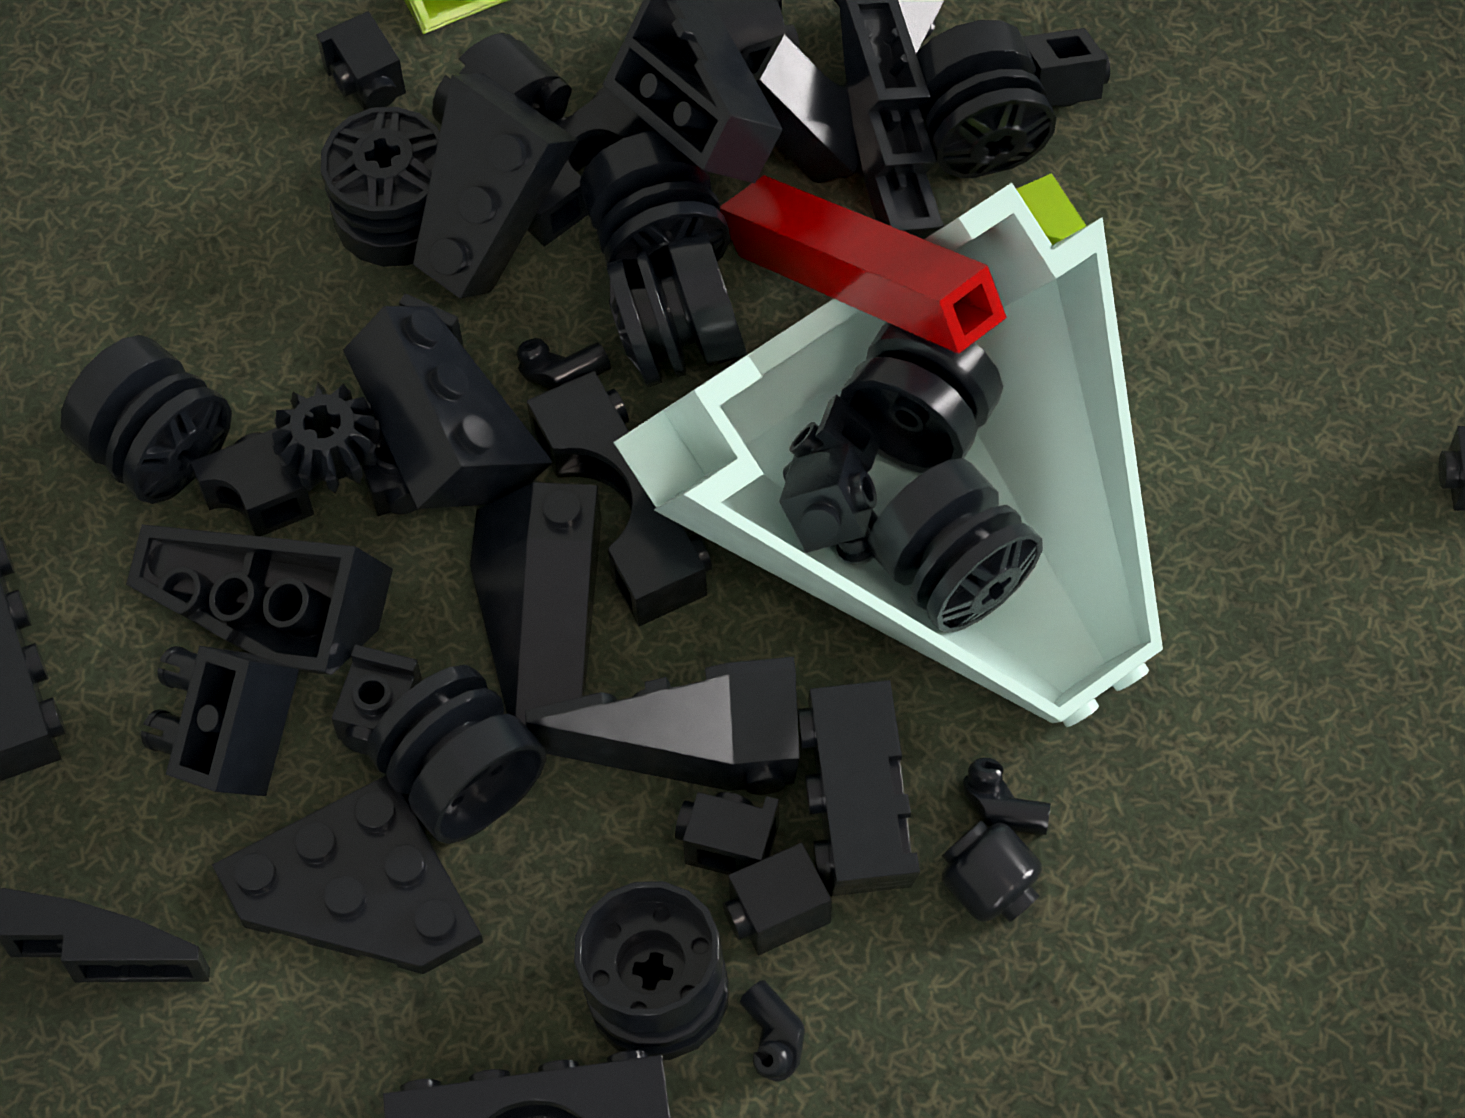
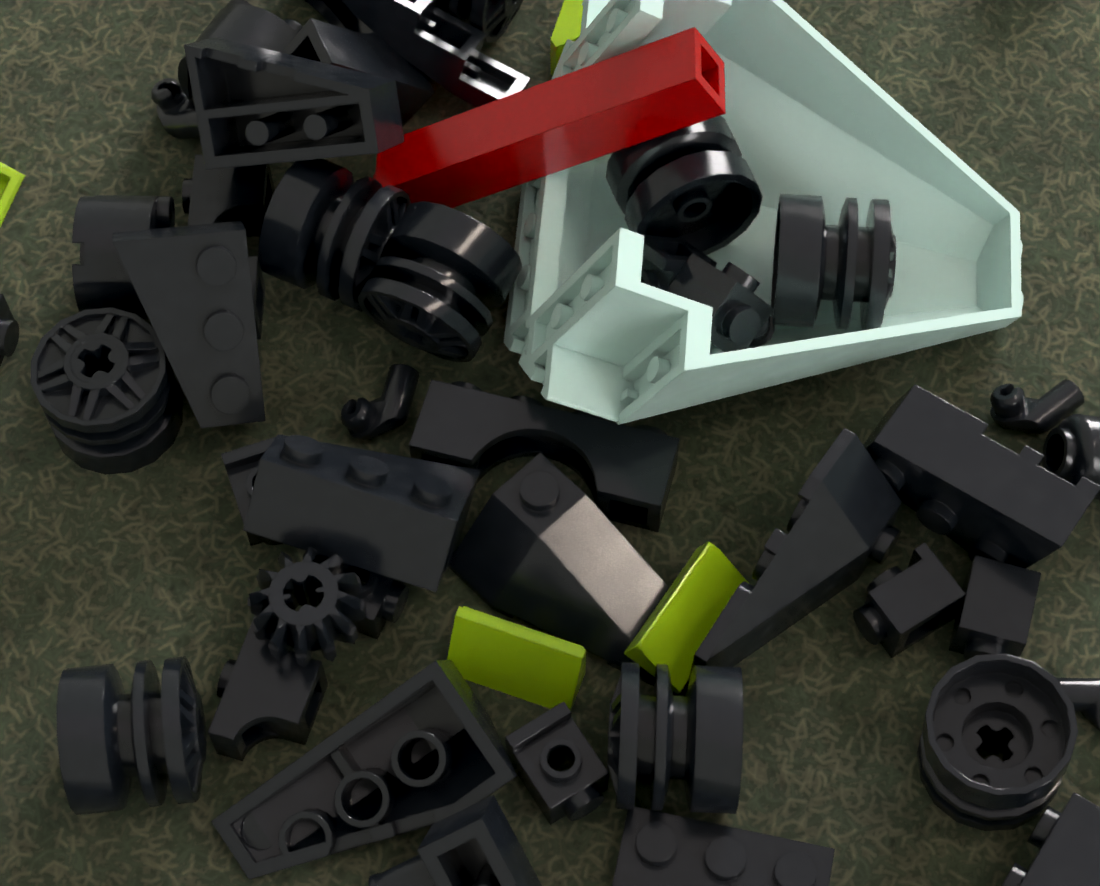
camera: 50 degrees left, 0 degrees up
none -> lime slope [447,606,586,711]
none -> lime slope [624,541,747,694]

